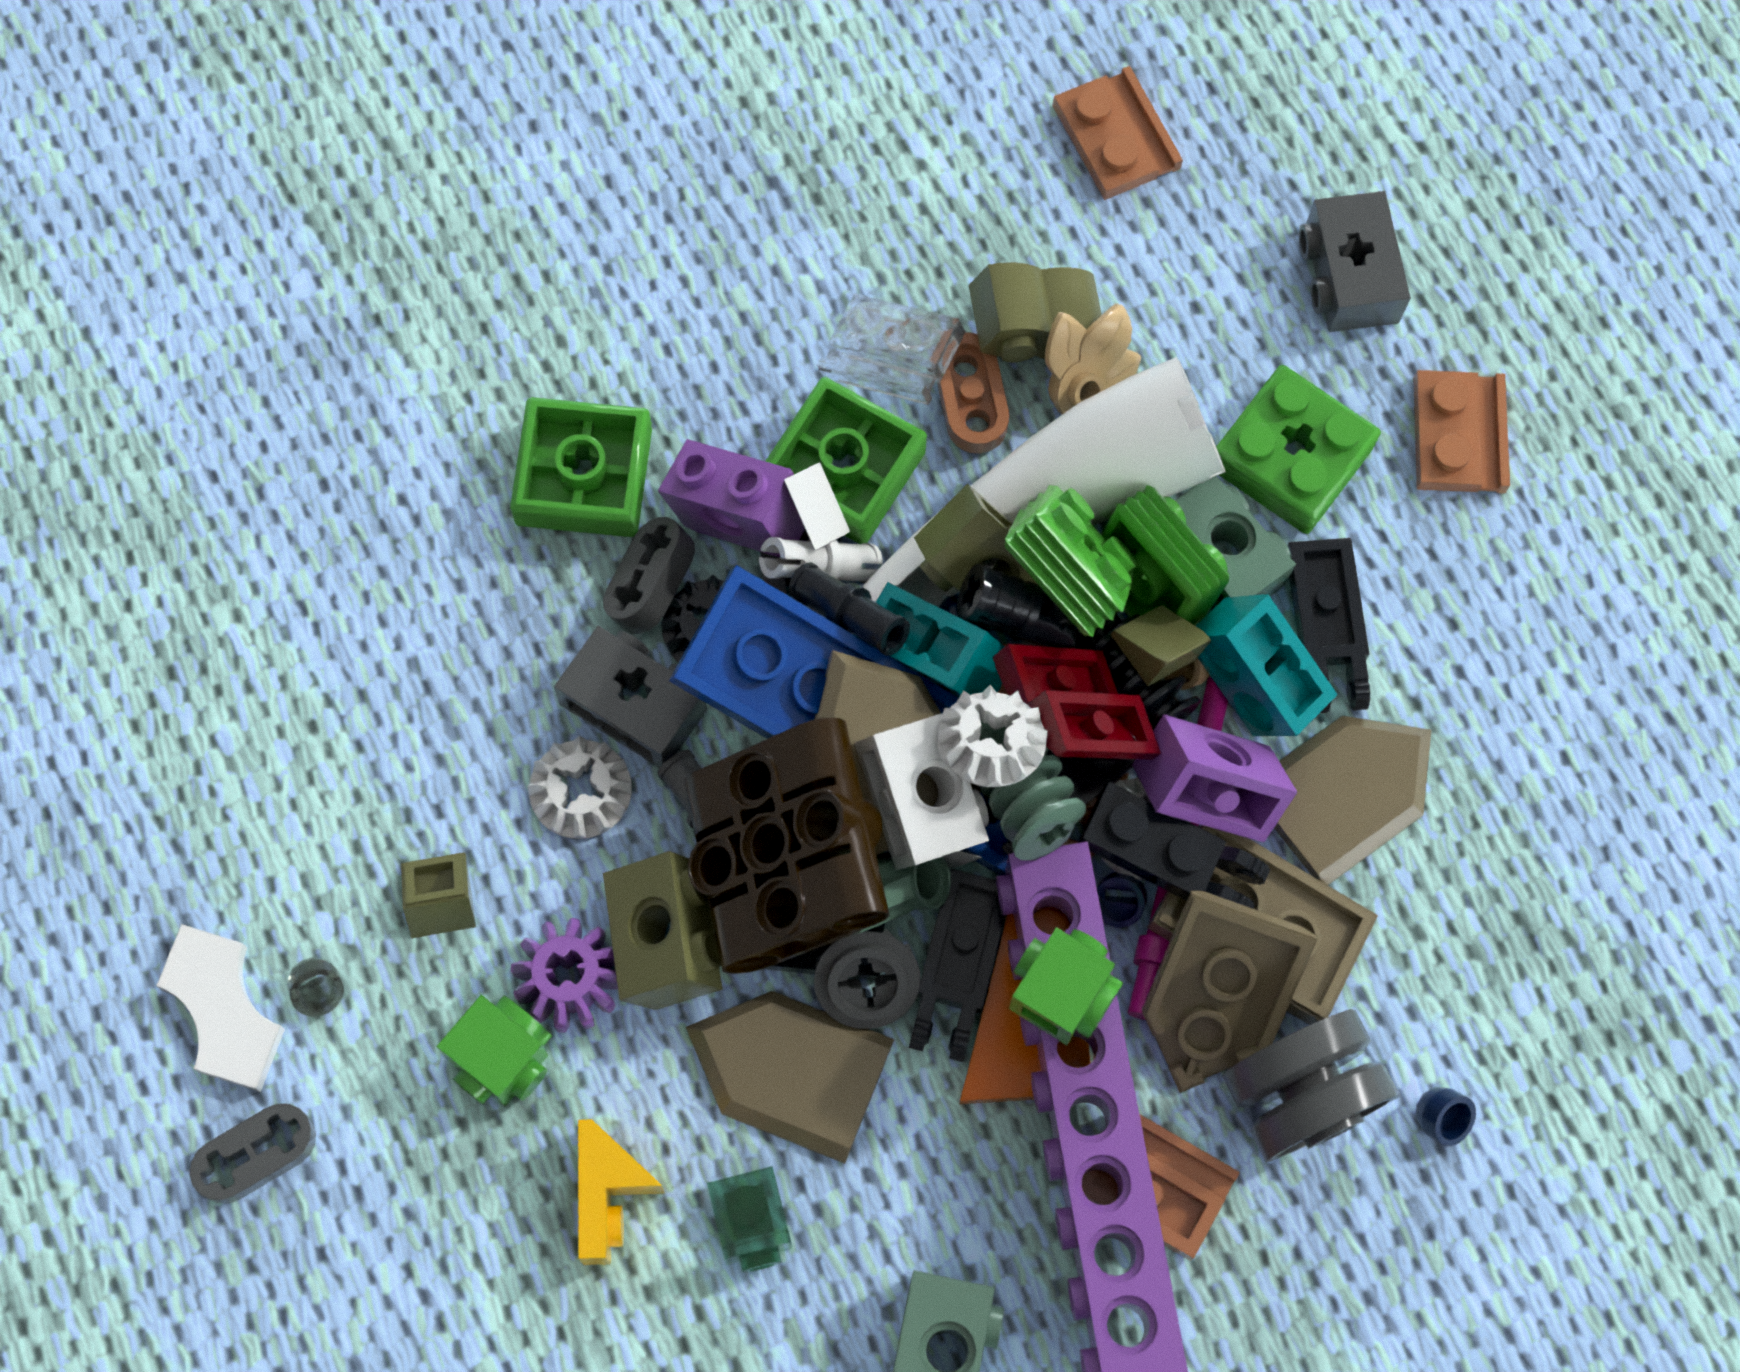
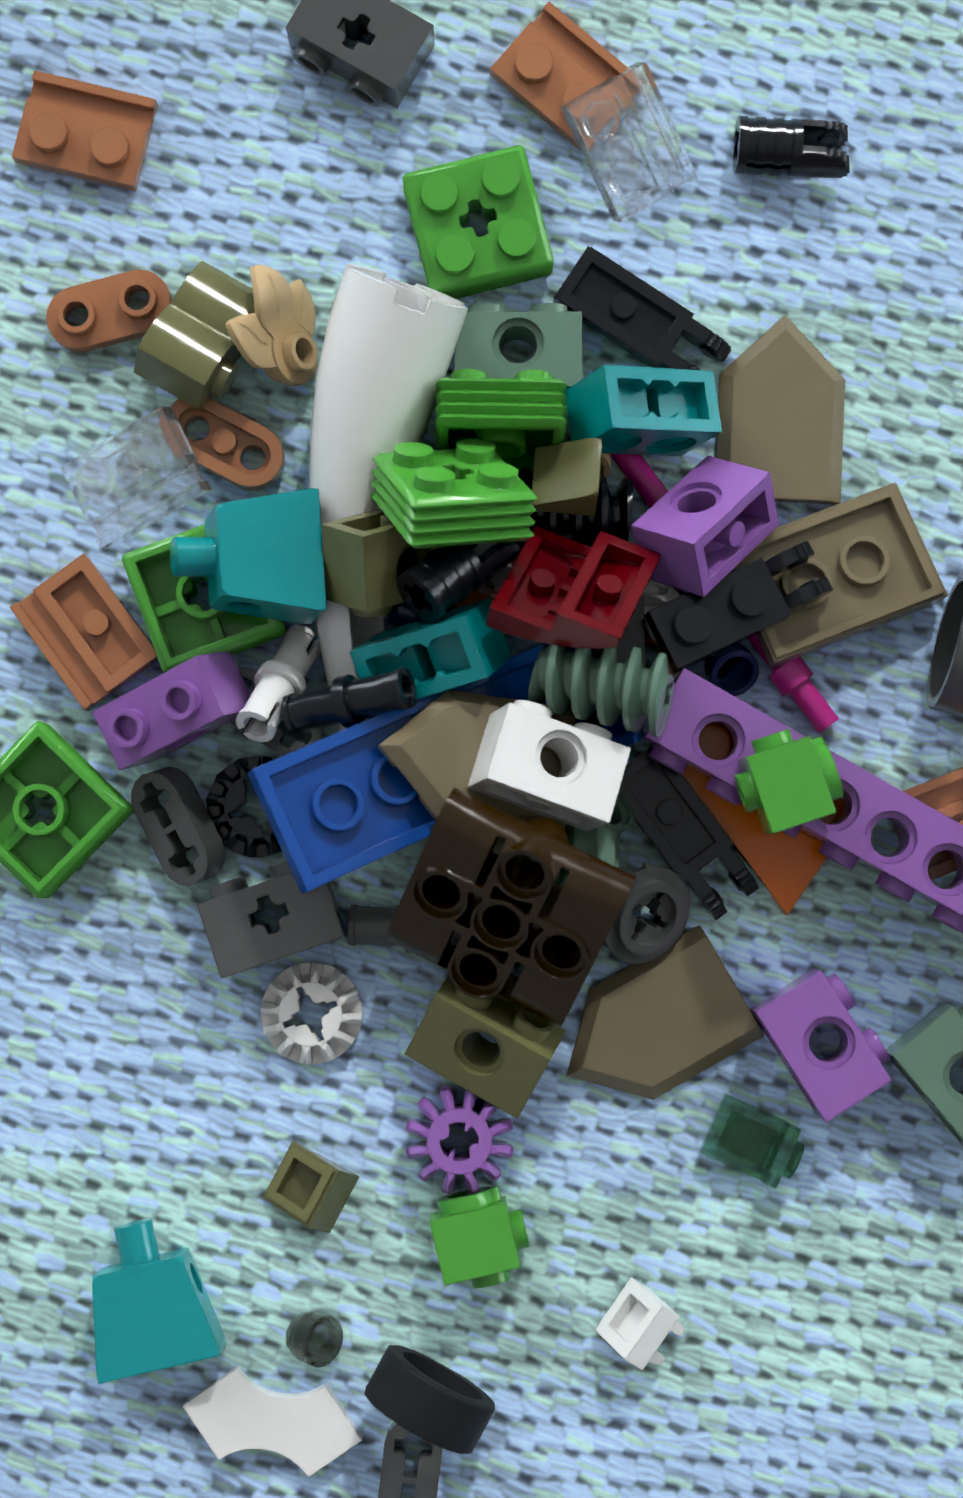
camera: 50 degrees left, 15 degrees up
yellow slope [578,1119,665,1265] -> none
white sticker [784,462,850,550] -> none
white gear [937,684,1047,787] -> none
dark tan tile [1142,891,1318,1093] -> none
none -> nougat plate [9,553,158,711]
none -> nougat plate [46,270,172,353]
none -> teal torso [92,1218,226,1384]
none -> teal torso [170,488,326,624]
none -> black tyre [364,1345,495,1454]
none -> clear plate [560,62,698,222]
none -> white tile [595,1277,685,1370]
none -> black hinge [732,115,850,179]
none -> medium lavender brick [750,968,892,1123]

